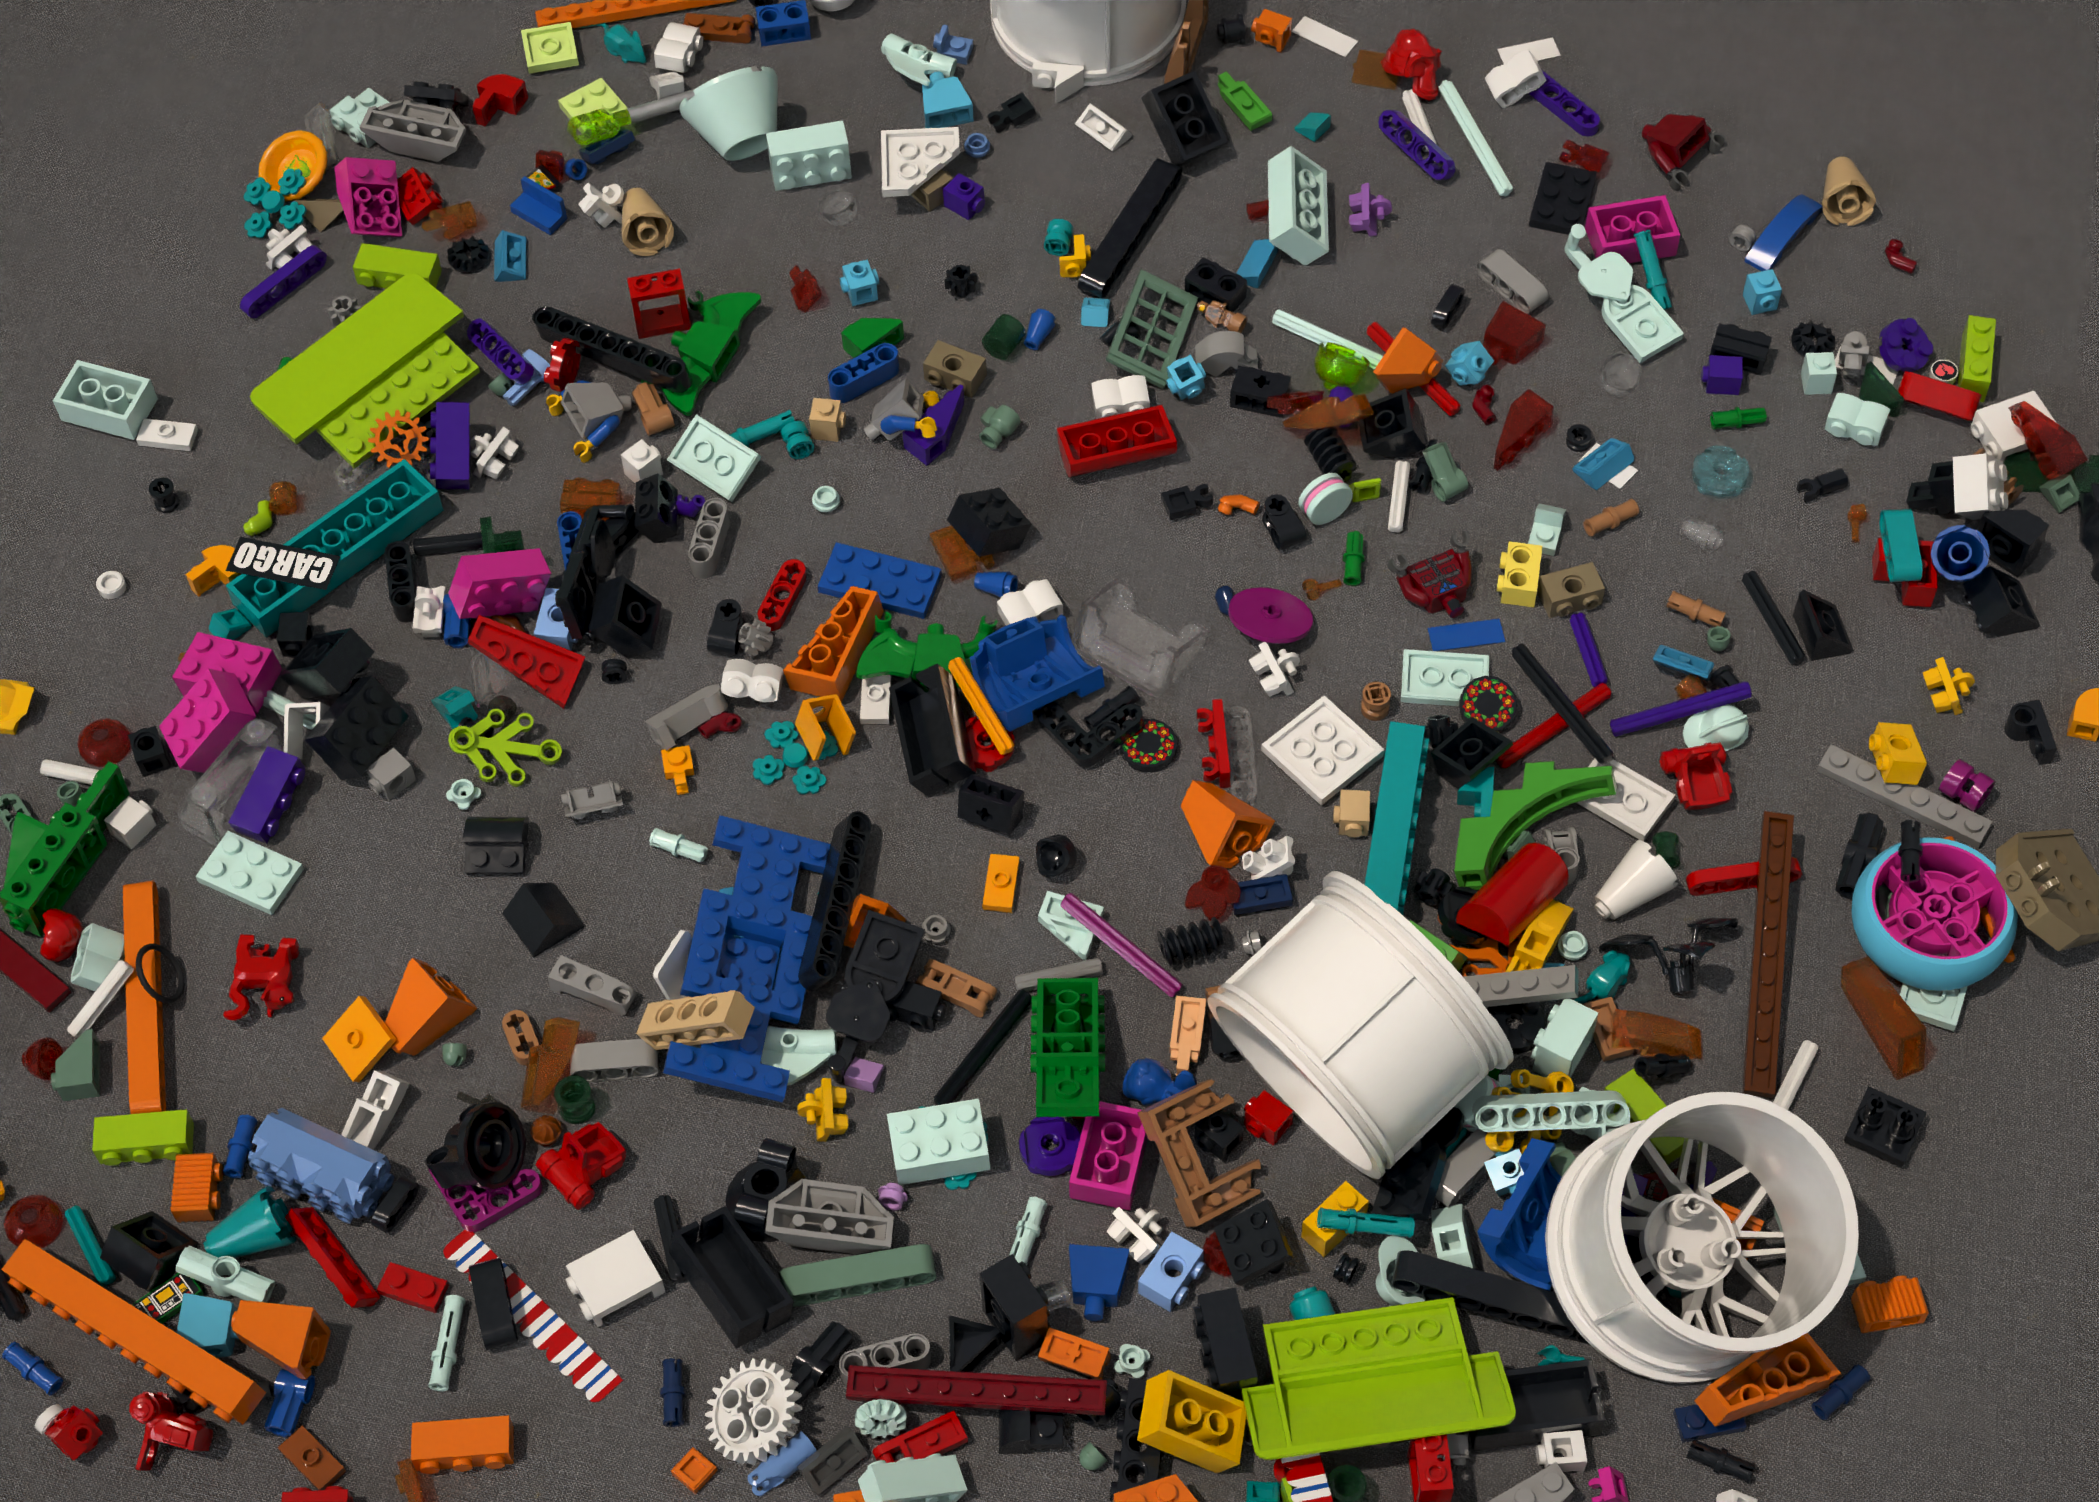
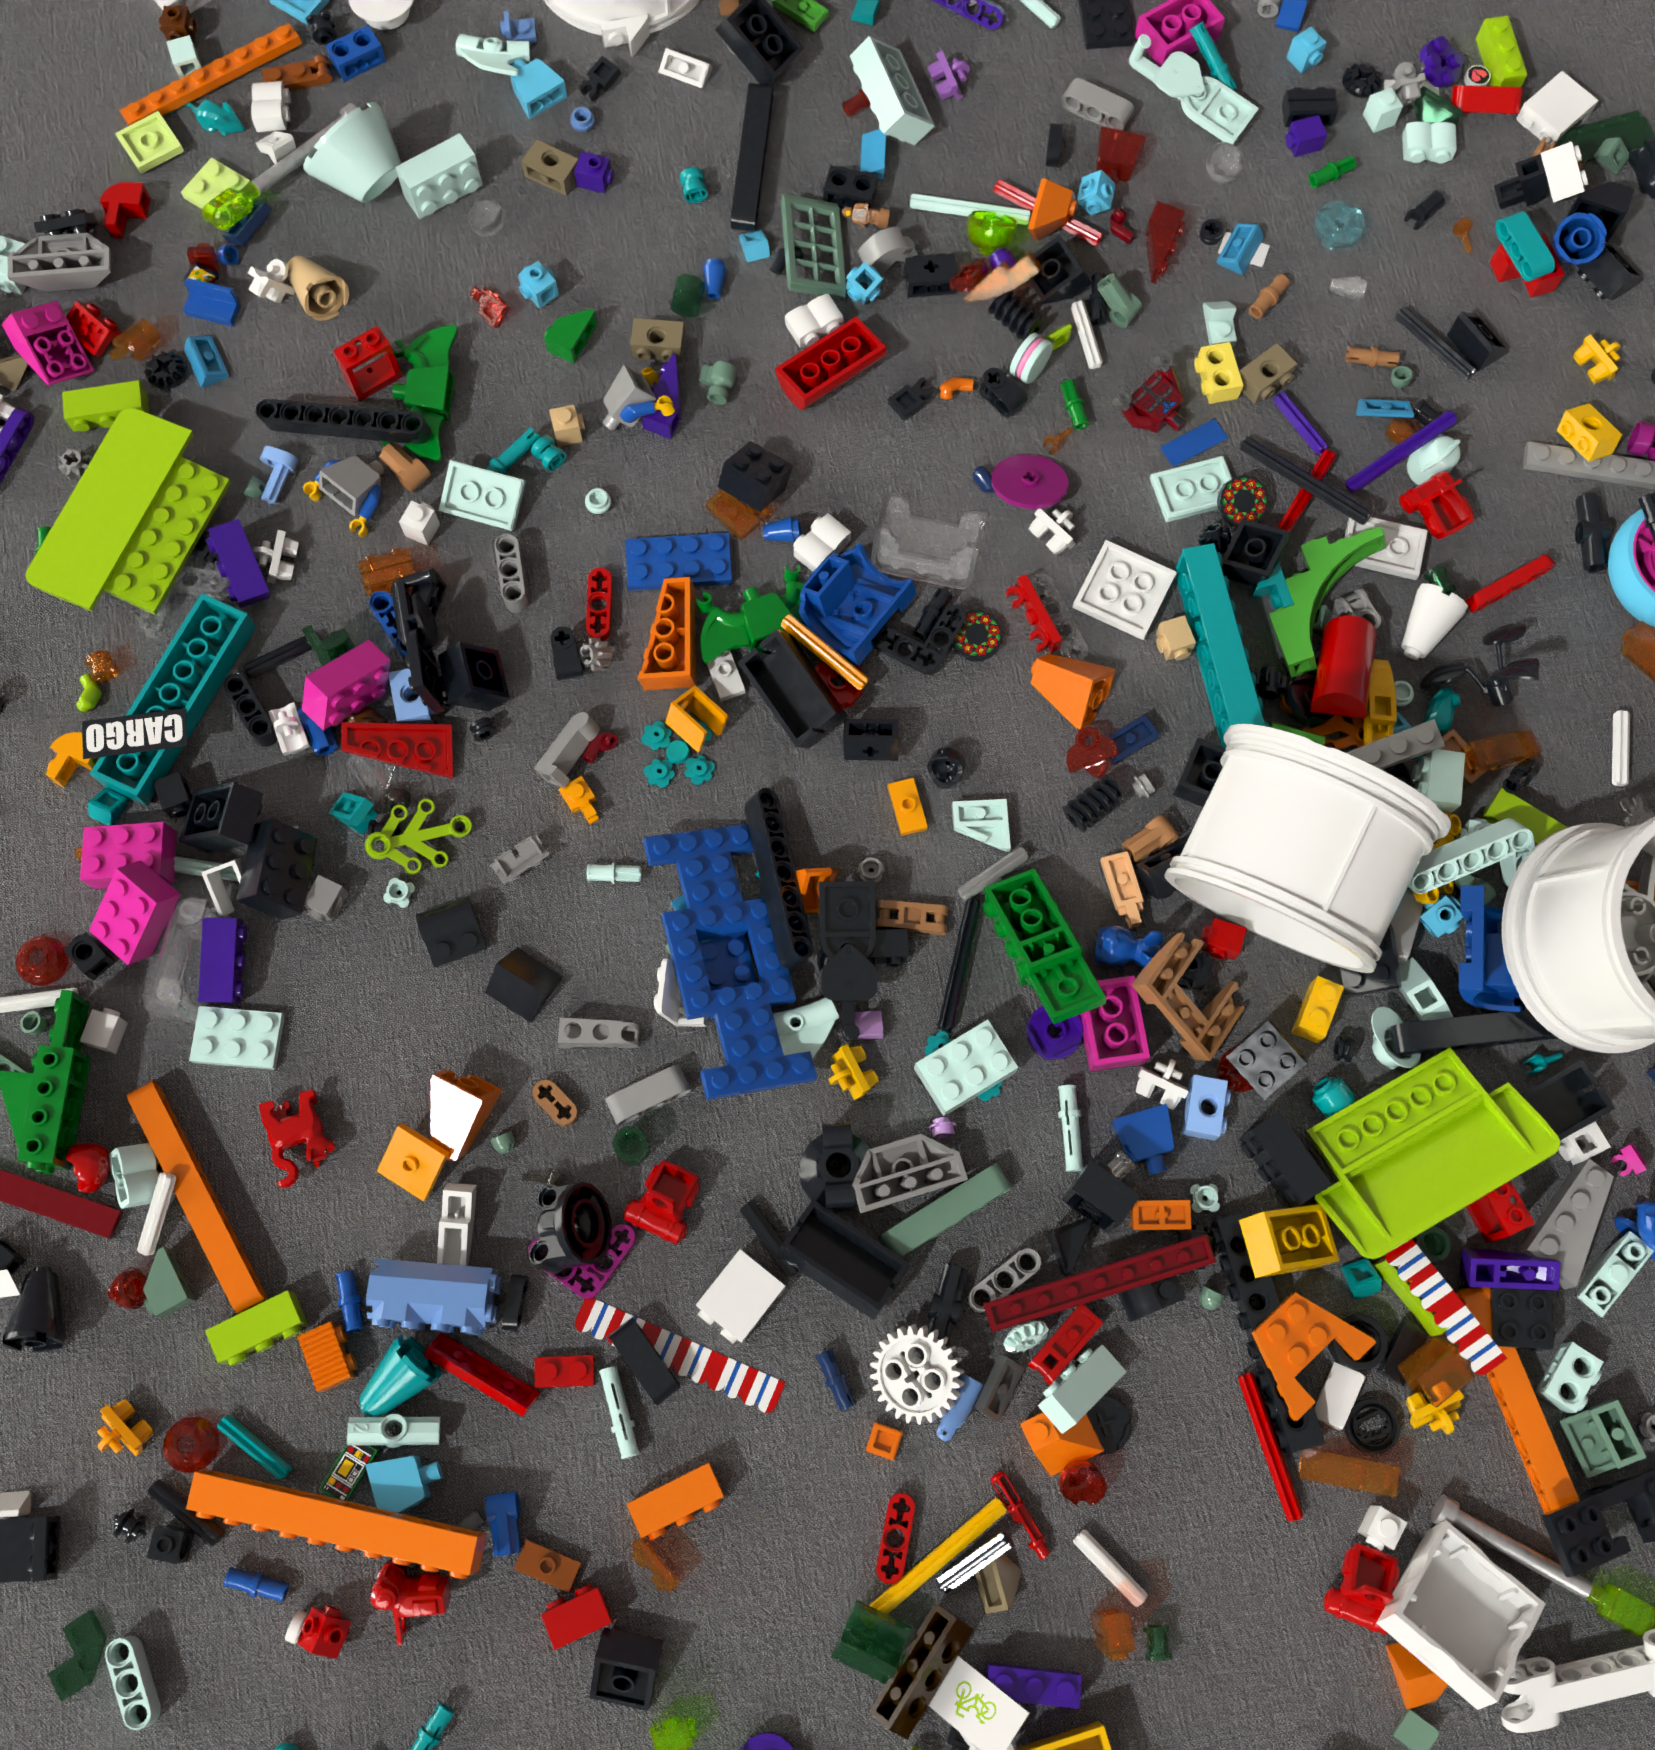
camera: 25 degrees left, 15 degrees up
black slope [100,1211,198,1291] -> none
black tyre [136,944,184,1003] -> none
orange slope [231,1300,331,1380] -> none
orange gear [368,410,429,468] -> none
dark purple beam [467,318,534,385] -> none
clear orange slope [521,1017,580,1109] -> none
dark orange plate [530,1115,562,1146] -> none
red plate [544,338,581,392] -> none
black brick [635,473,678,543] -> none
tan brick [636,990,755,1050] -> none
dark purple arm [676,495,706,518] -> none
white brick [721,659,783,702] -> none
blue beam [828,343,899,403] -> none
white plate [881,127,960,197] -> none
black gear [944,265,977,298] -> none
yellow bracket [1059,234,1091,278] -> none
magenta axle [1060,893,1182,997] -> none
white hips [1242,836,1295,880] -> none
teal pin [1317,1208,1415,1238] -> none
medium nougat wheel [1361,682,1391,721] -> none
reddish brown plate [1742,811,1794,1098] -> none
clear red slope [2008,401,2088,479] -> none

